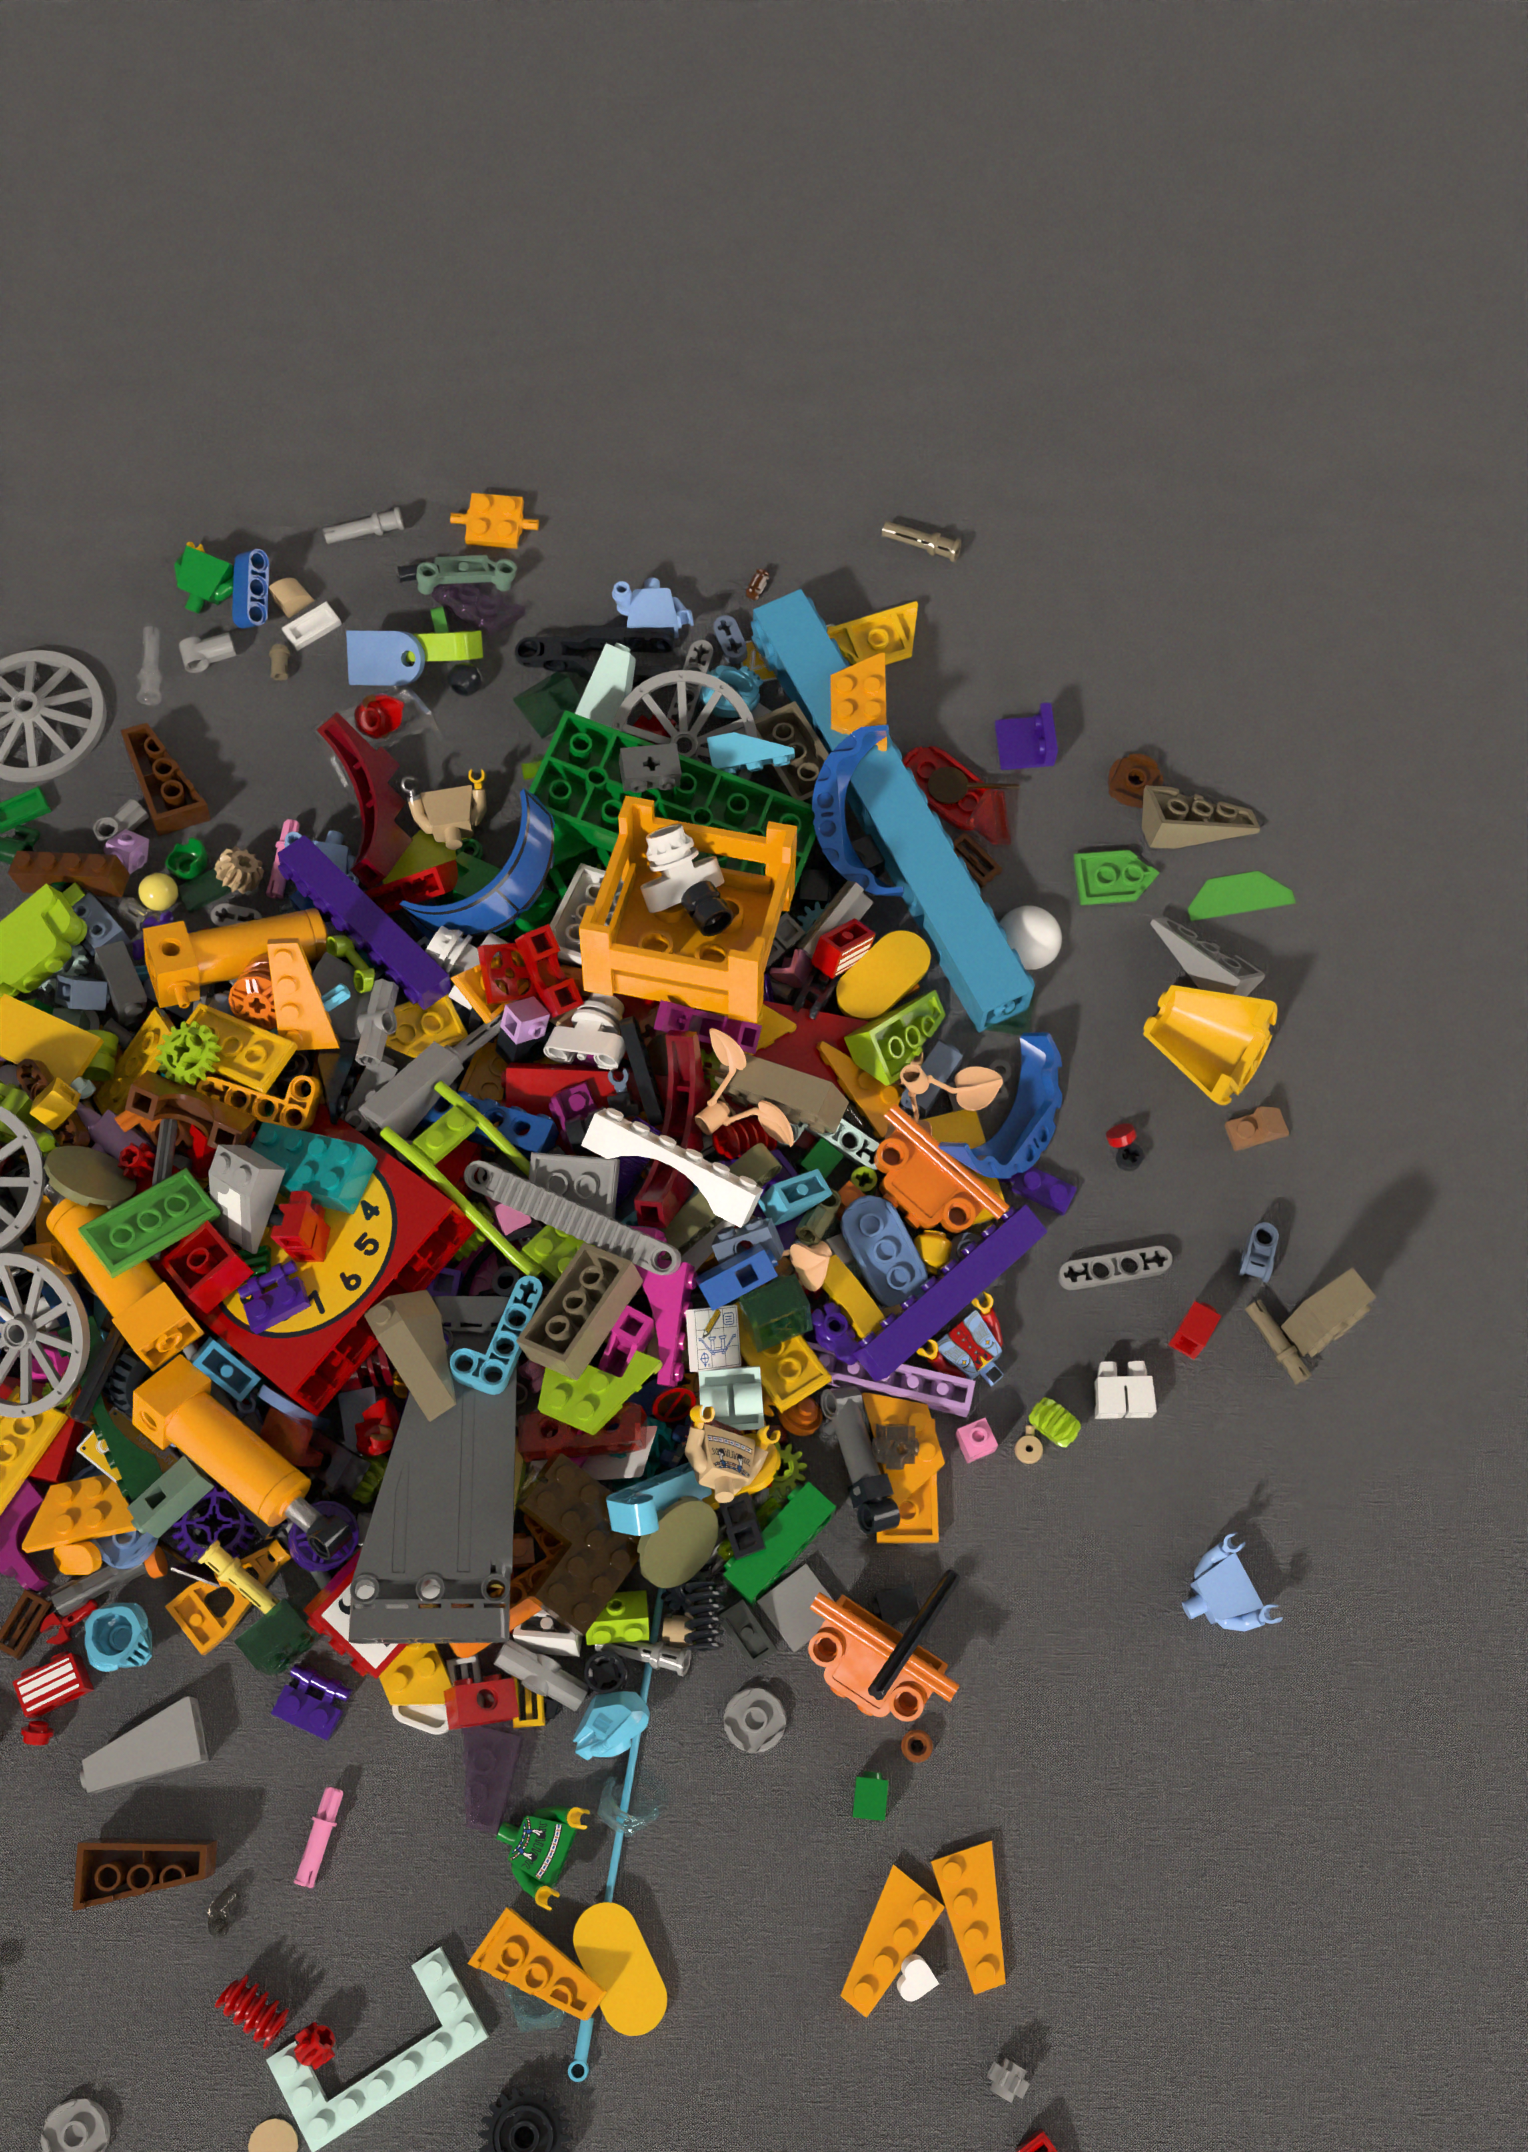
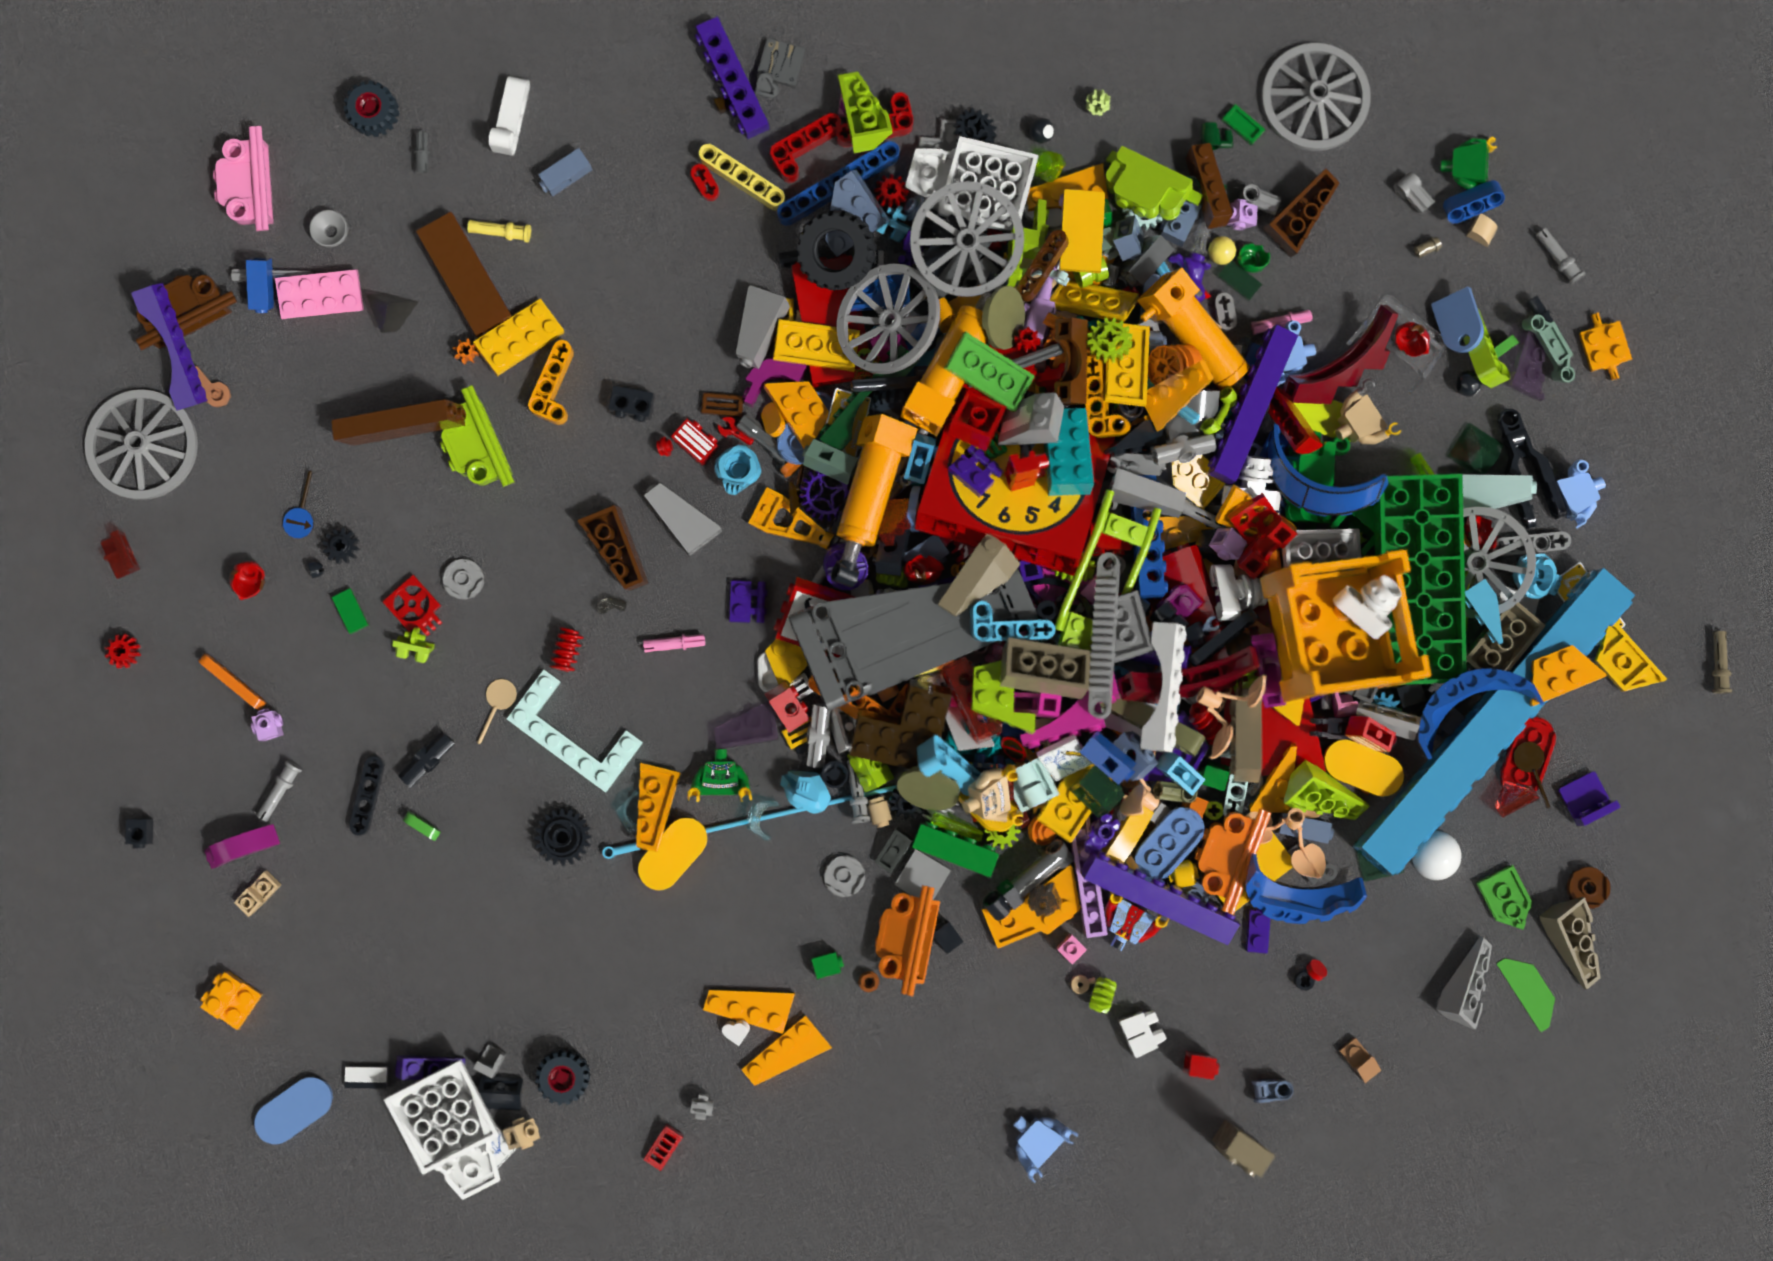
camera: 60 degrees right, 15 degrees up
yellow panel [29,1077,81,1130] -> none
clear pin [137,626,162,705] -> none
light yellow pin [198,1539,284,1619] -> none
tan gear [214,846,264,894] -> none
clear green brick [234,1598,319,1676] -> none
white tile [282,601,342,651] -> none
red gear [294,2022,336,2070] -> none
dark grey brick [619,743,682,793] -> none
black wheel [681,880,734,937] -> none
black piece [684,1582,725,1651] -> none
sand blue beam [713,615,748,664] -> none
black slope [719,1492,766,1560] -> none
reddish brown piece [746,568,769,601] -> none
black axle [868,1569,961,1700] -> none
reddish brown tile [953,832,1003,889] -> none
light grey beam [1058,1246,1172,1290] -> none
yellow cone [1143,985,1277,1105] -> none
dark tan pin [1245,1299,1312,1385] -> none

